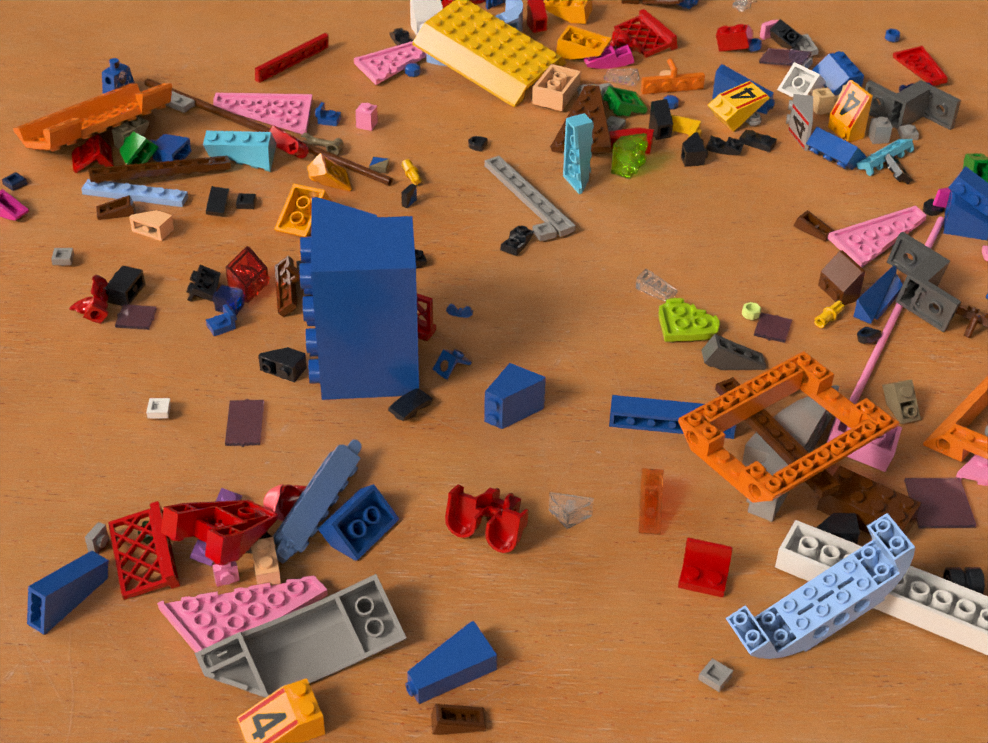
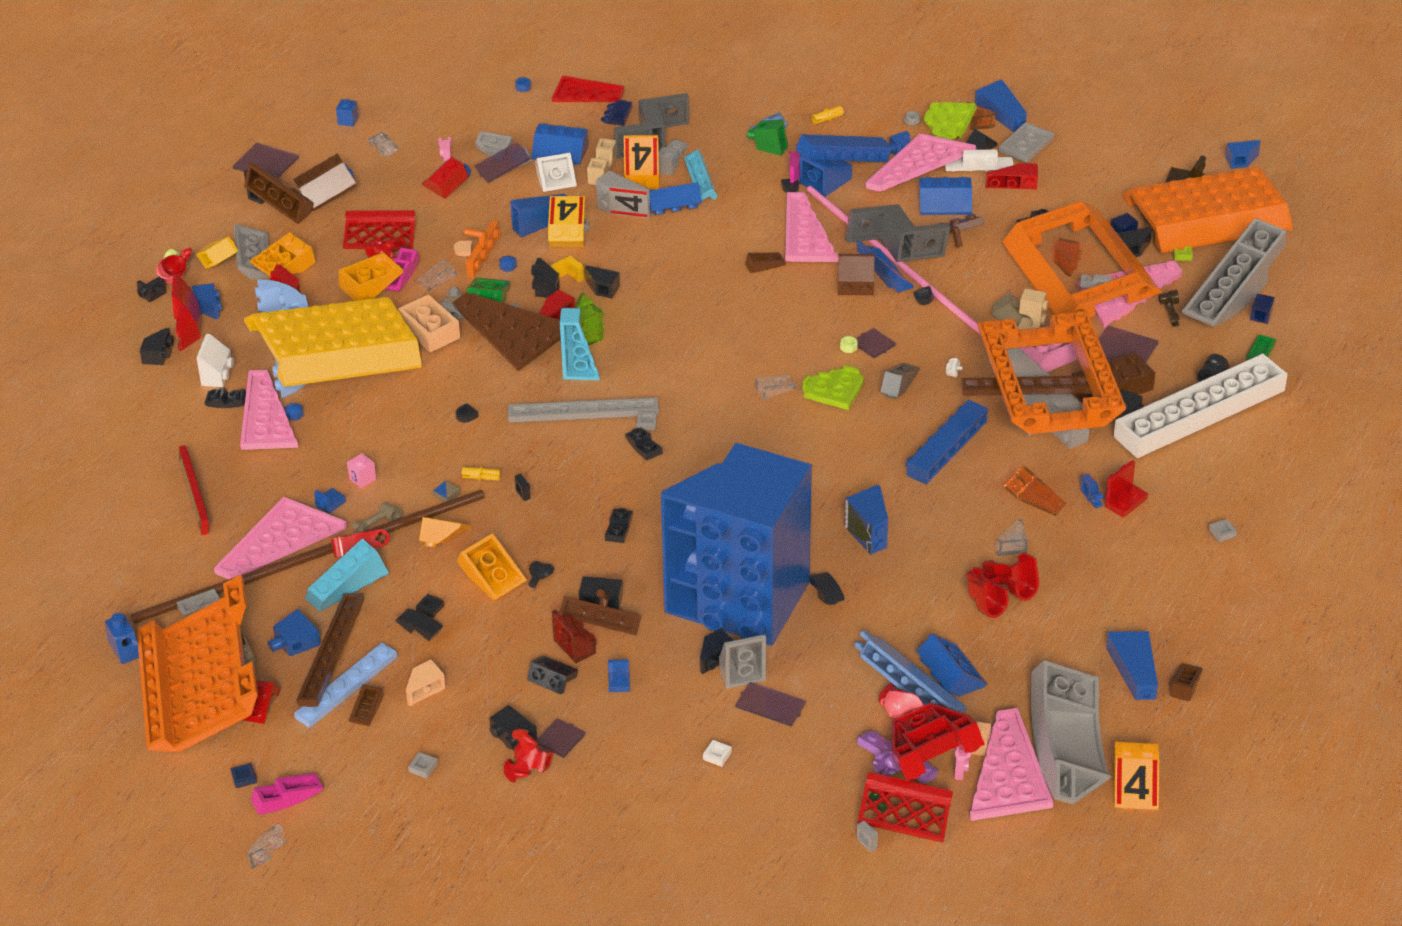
camera: 60 degrees left, 0 degrees up
blue slope [27,551,109,635] -> none
green torso [119,132,158,165] -> none
clear blue brick [213,285,245,316] -> none
black slope [706,135,744,155] -> none
light blue slope [726,513,915,659] -> none
black plate [739,130,777,152] -> none
black slope [770,19,803,49] -> none
yellow axle [814,301,845,328] -> none
black plate [884,153,913,184] -> none
none -> light grey slope [719,634,766,689]
none -> tan arch [1018,288,1049,330]
none -> blue plate [1080,474,1103,508]

